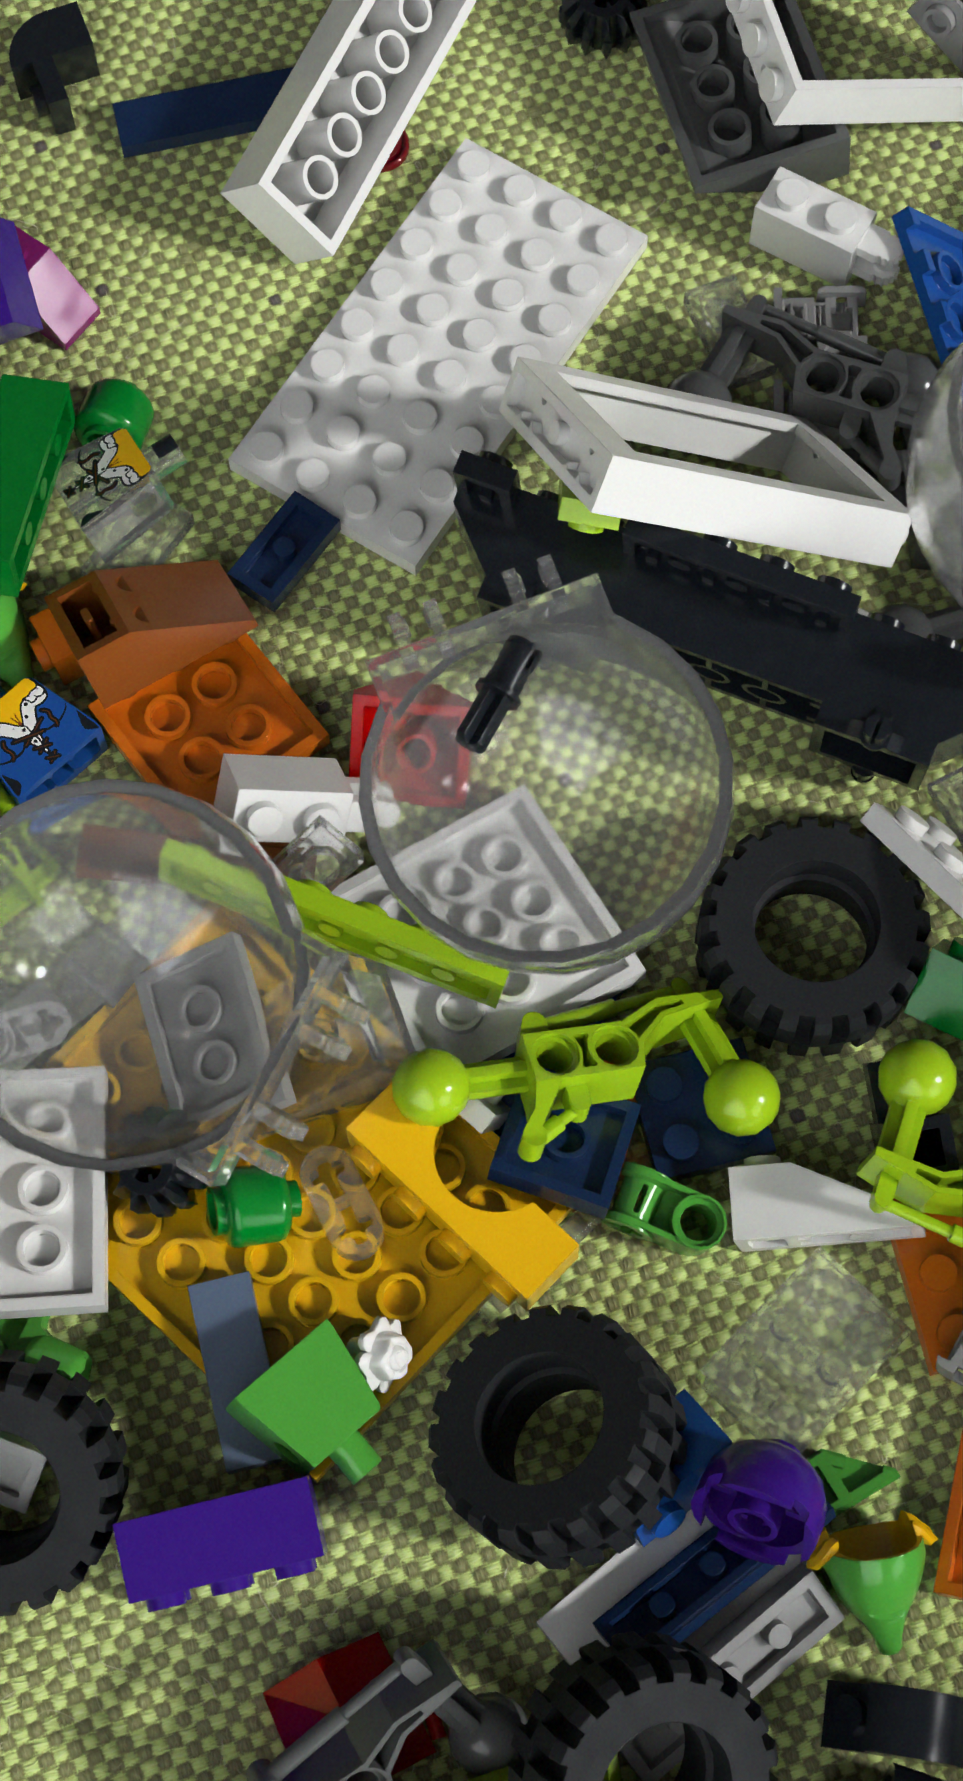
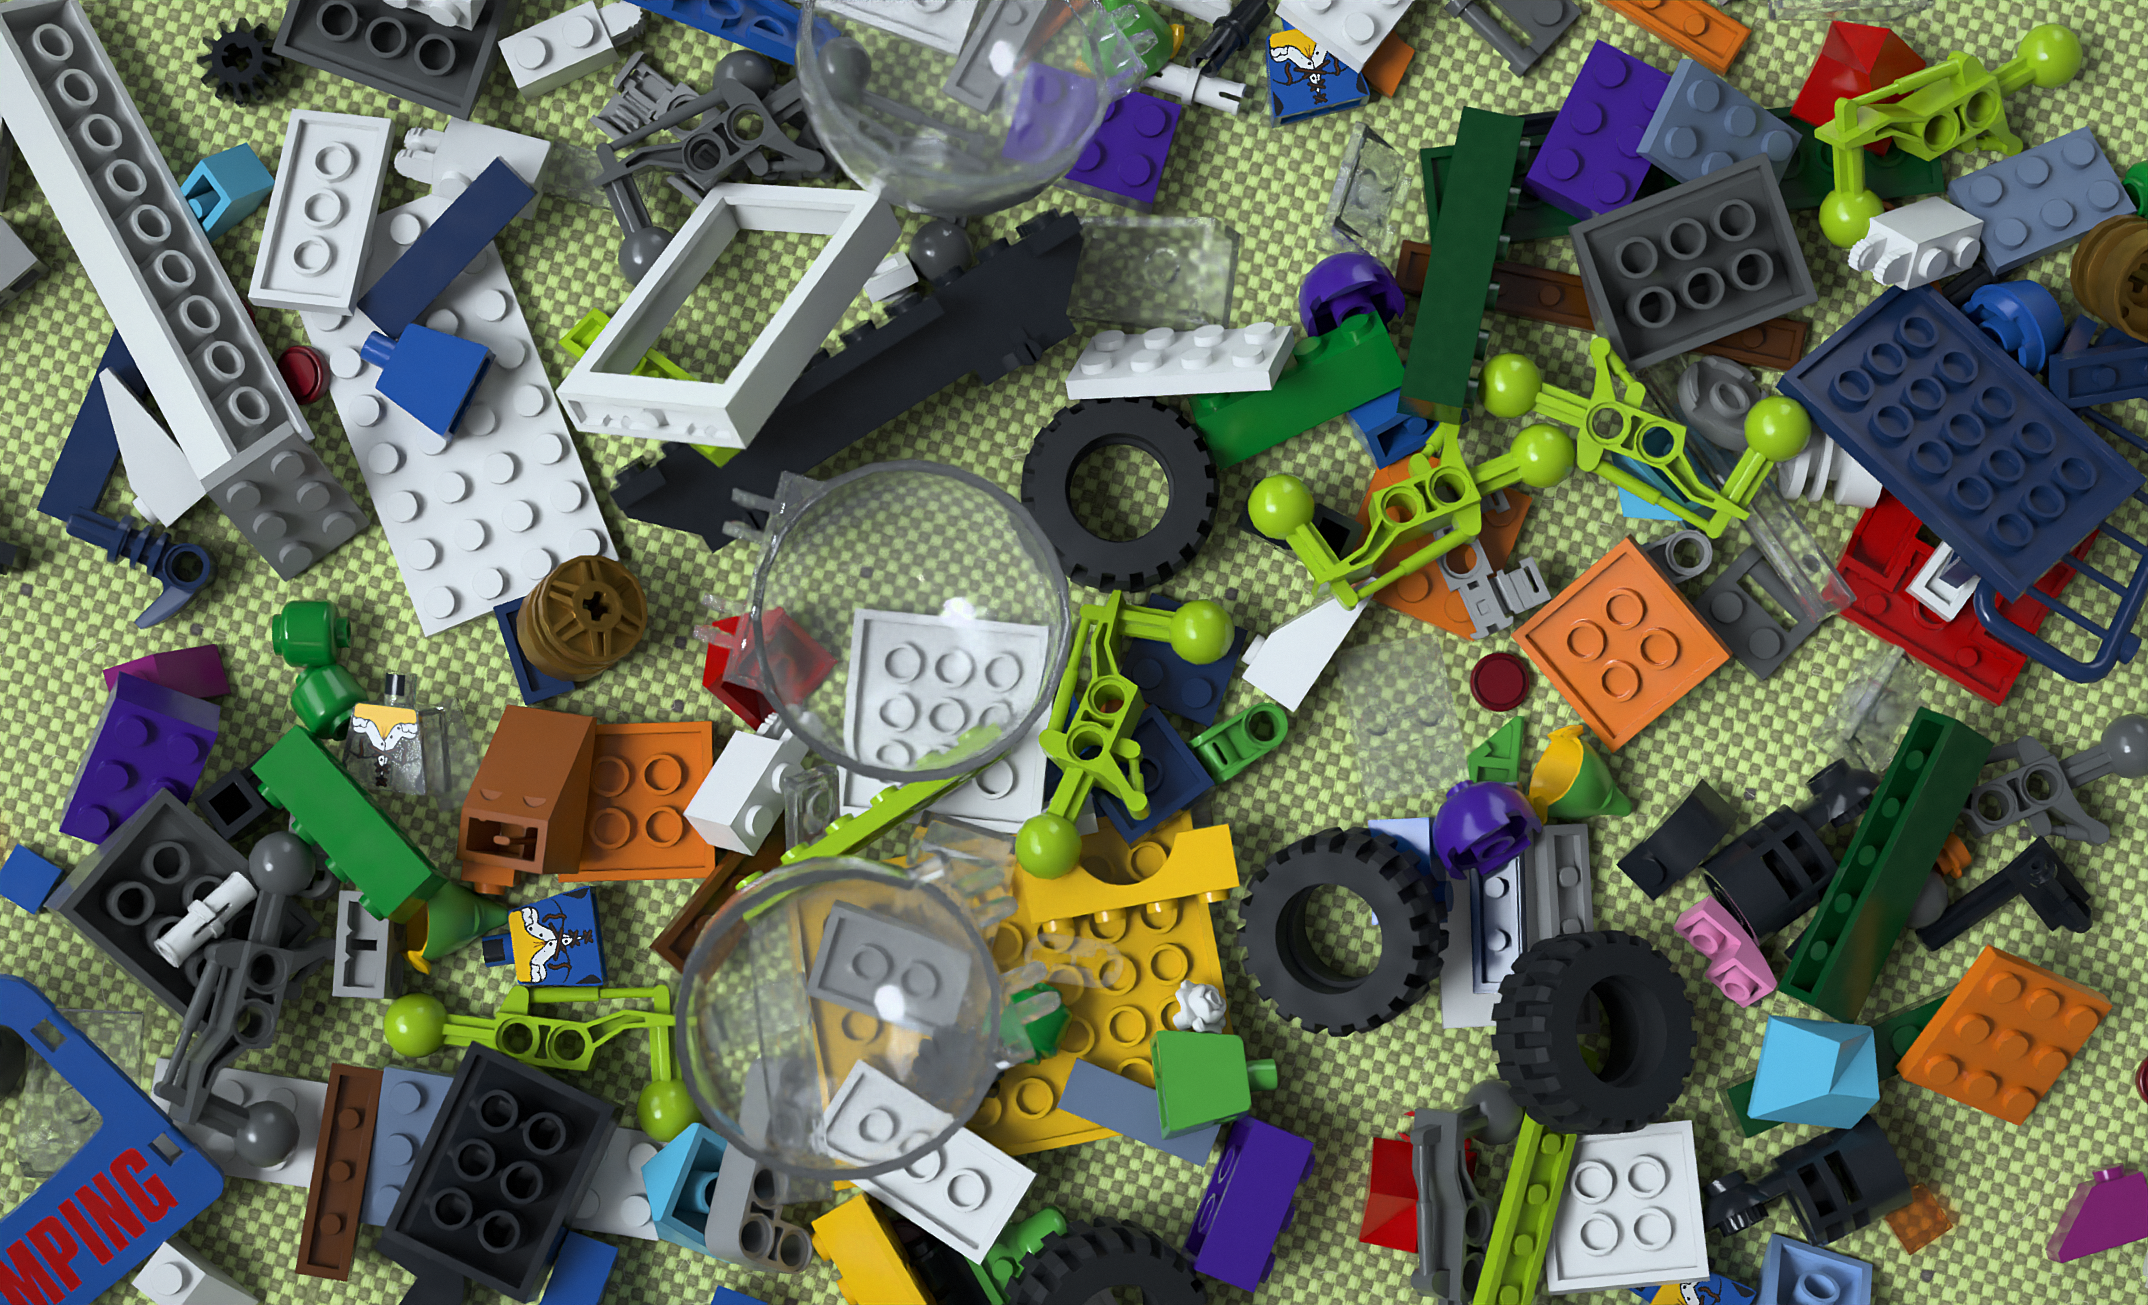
camera: 55 degrees left, 15 degrees up
black axle [456,635,543,754] -> none
none -> dark blue piece [66,506,218,630]
none -> white slope [99,366,206,528]
none -> medium azure slope [180,142,275,243]
none -> light grey plate [200,420,371,582]
none -> white plate [248,108,396,316]
none -> green head [272,599,351,668]
none -> dark red piece [276,345,330,405]
none -> dark blue tile [356,155,538,340]
none -> blue torso [360,323,496,443]
none -> white hinge [393,117,552,220]
none -> pearl gold wheel [516,555,648,682]
none -> dark red piece [1469,652,1530,712]

